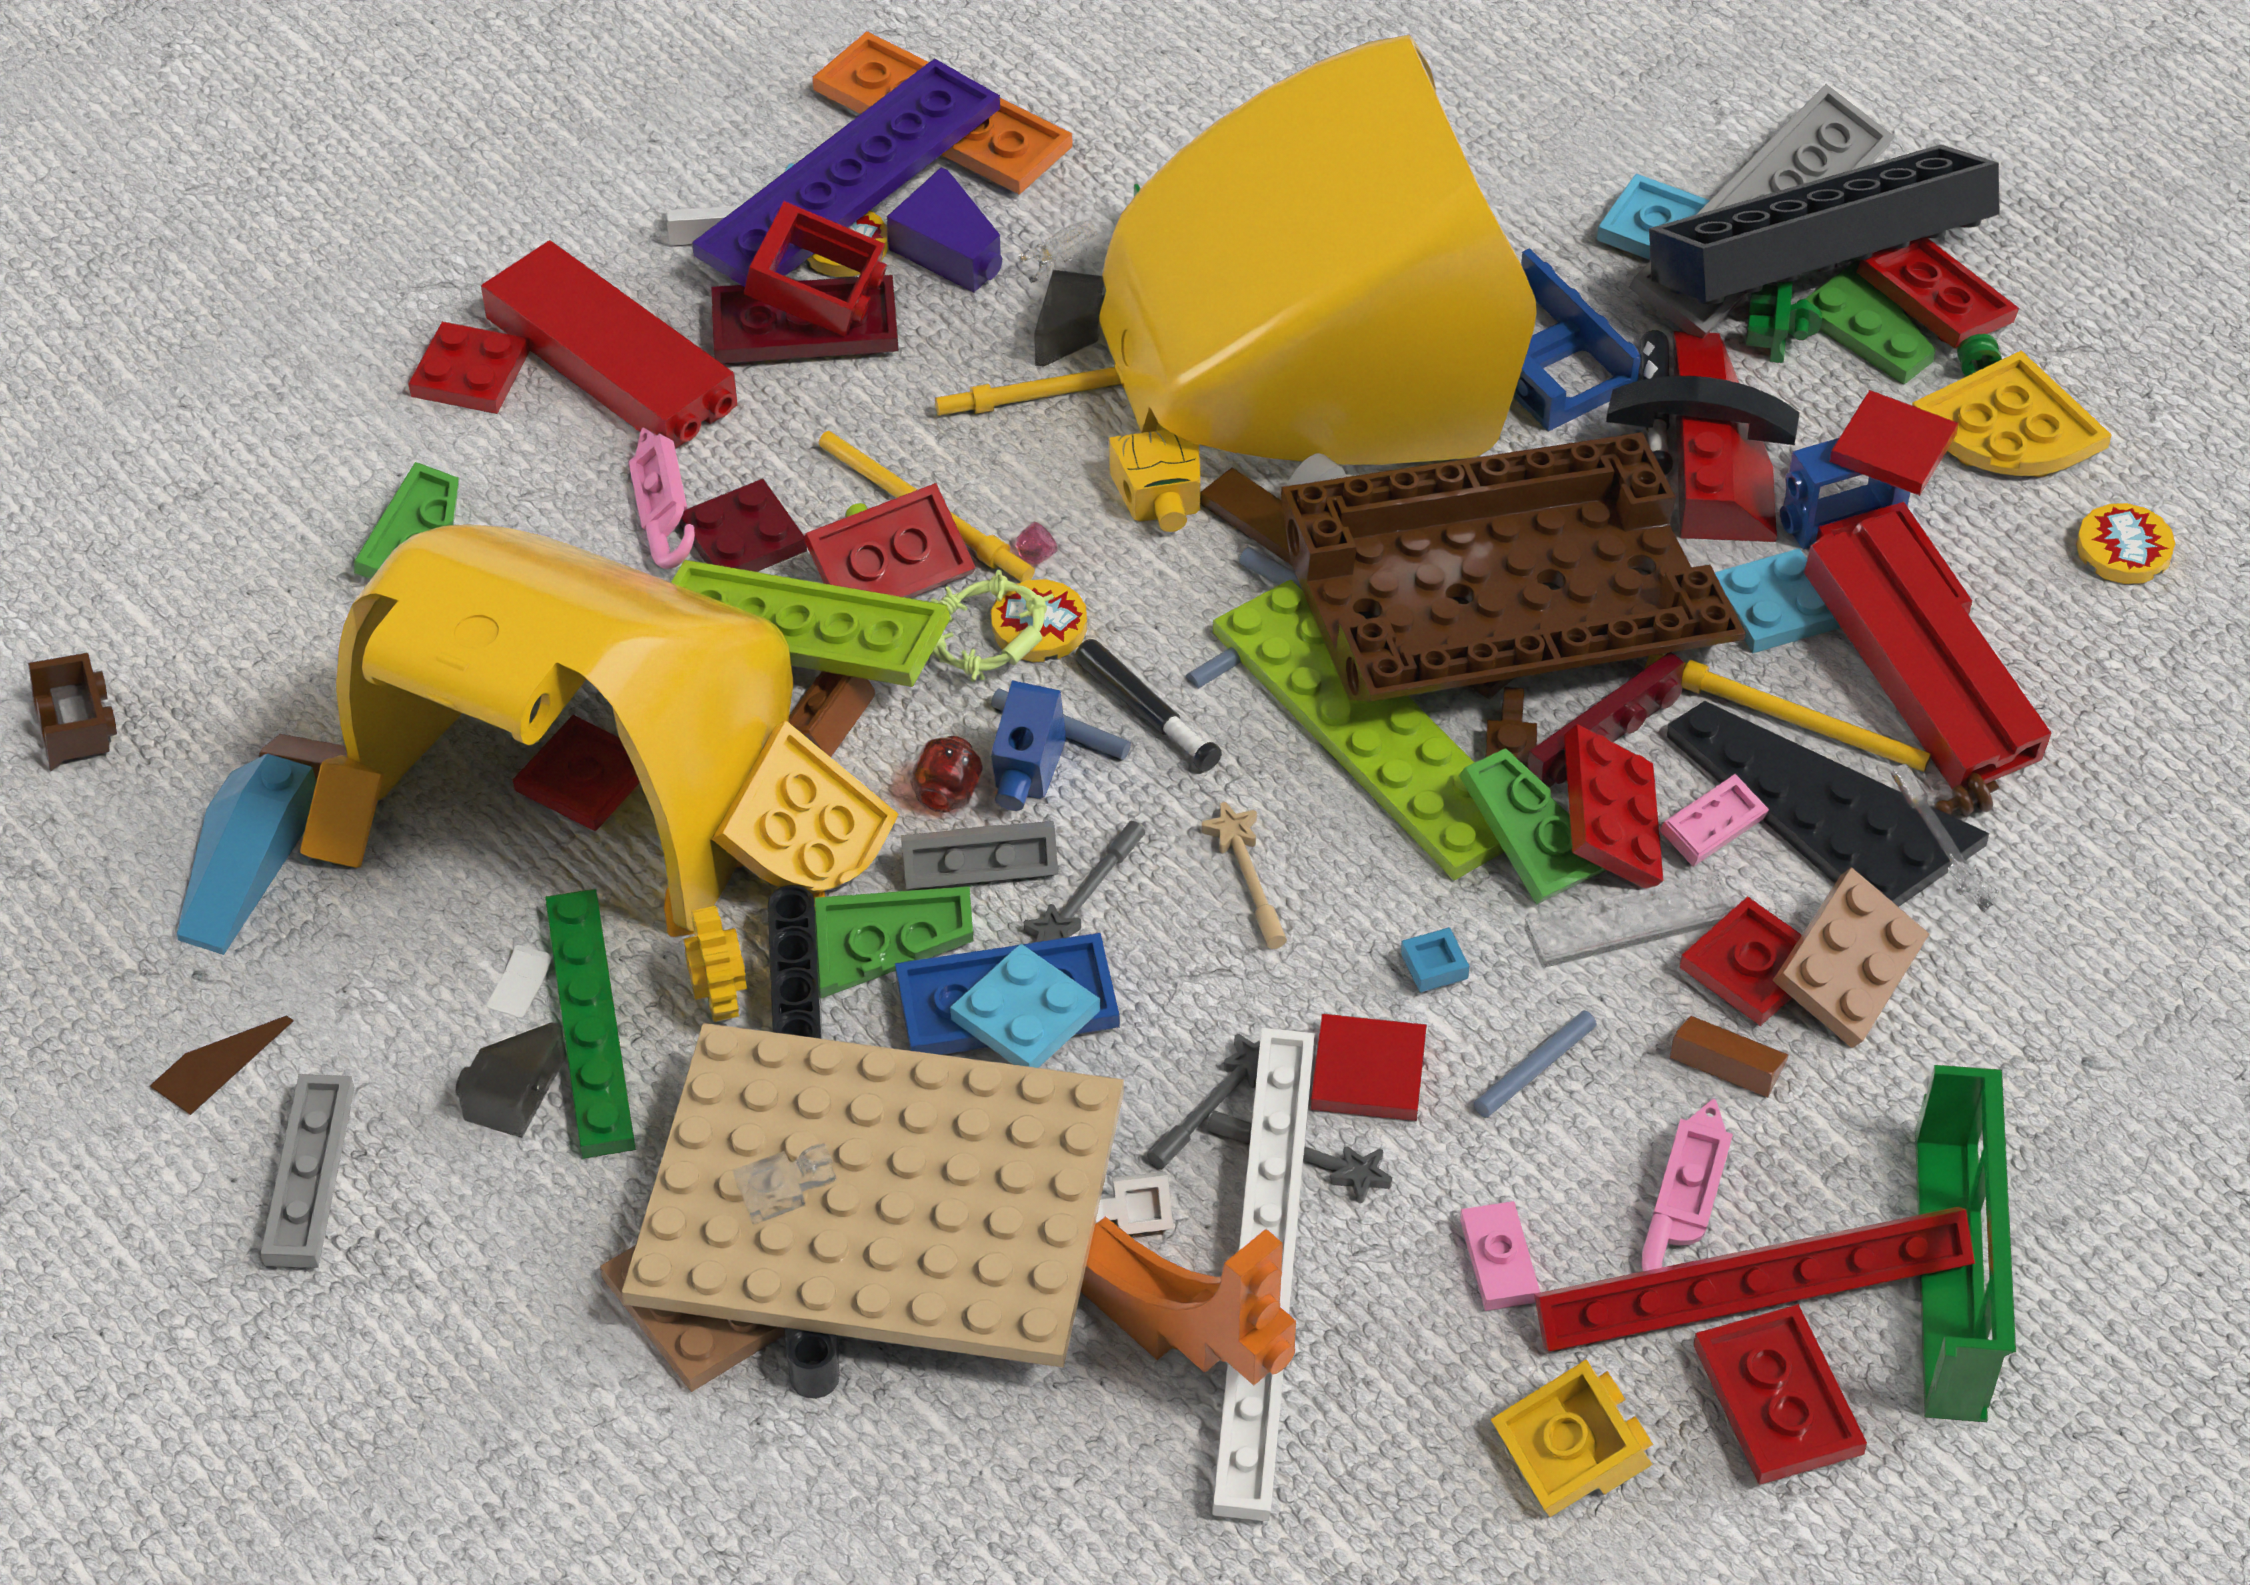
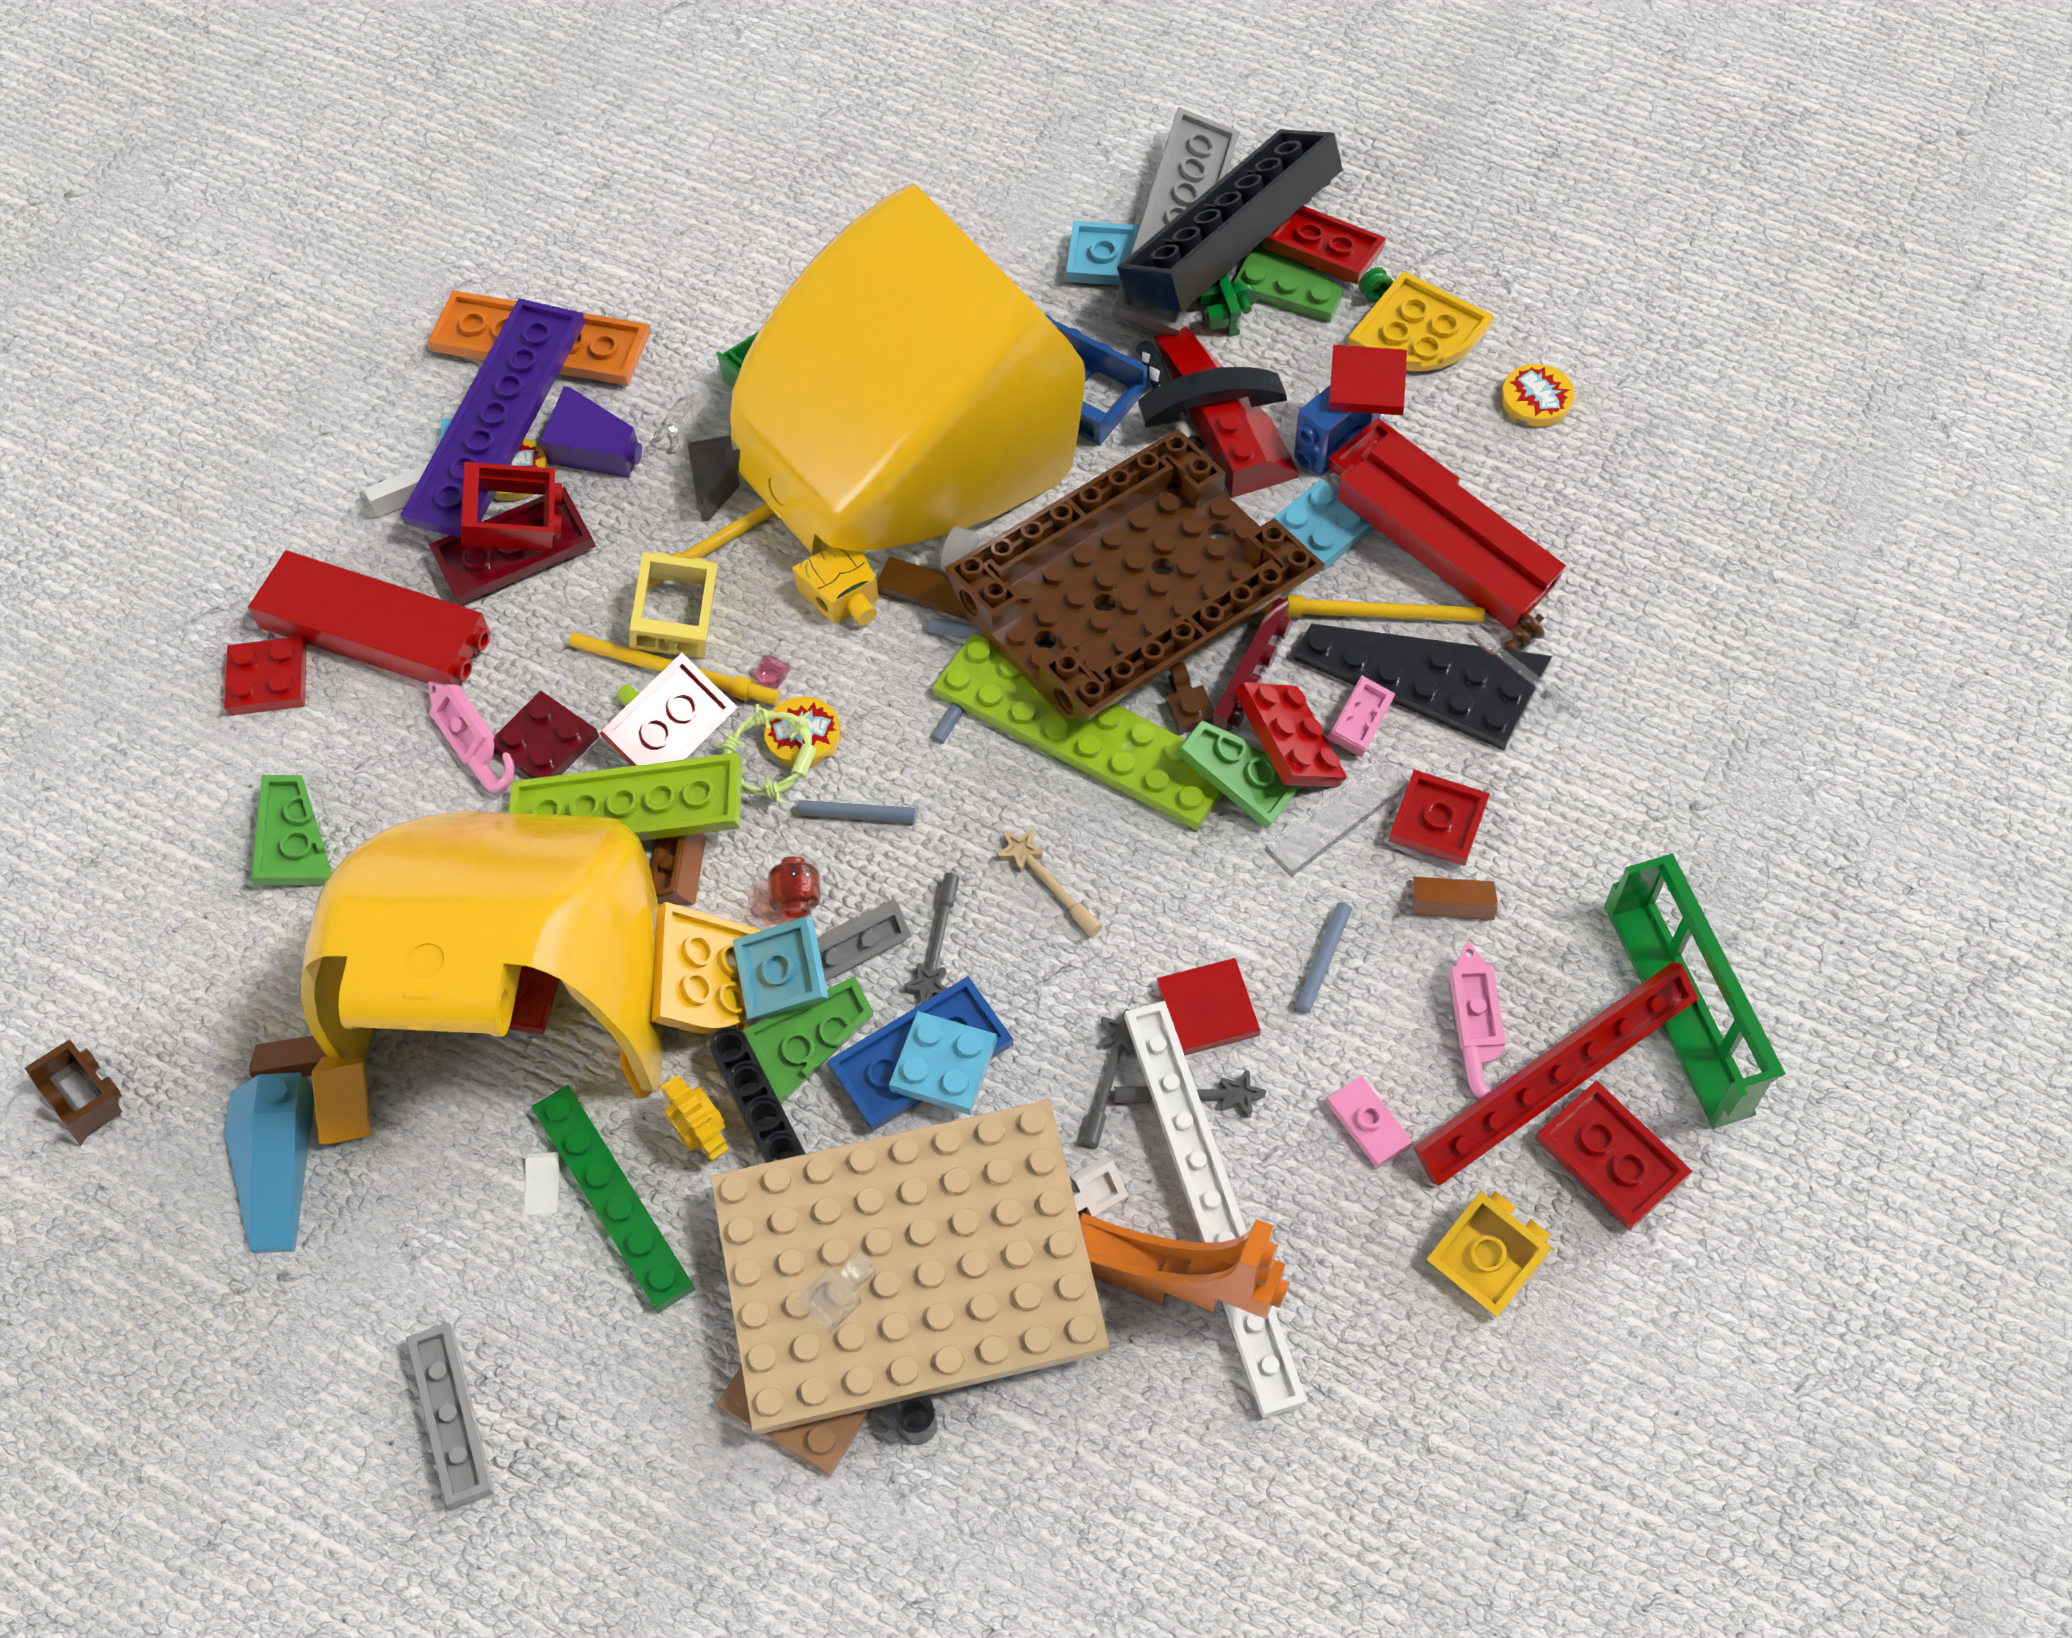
camera: 20 degrees left, 10 degrees up
reddish brown sticker [150,1015,294,1115] -> none
clear smoke slope [455,1022,567,1138] -> none
blue torso [991,680,1066,811] -> none
black piece [1075,639,1222,772] -> none
dark azure plate [1401,927,1470,993] -> none
medium nougat plate [1773,867,1929,1048] -> none
none -> light yellow window [629,552,718,659]
none -> medium azure plate [732,917,829,1021]

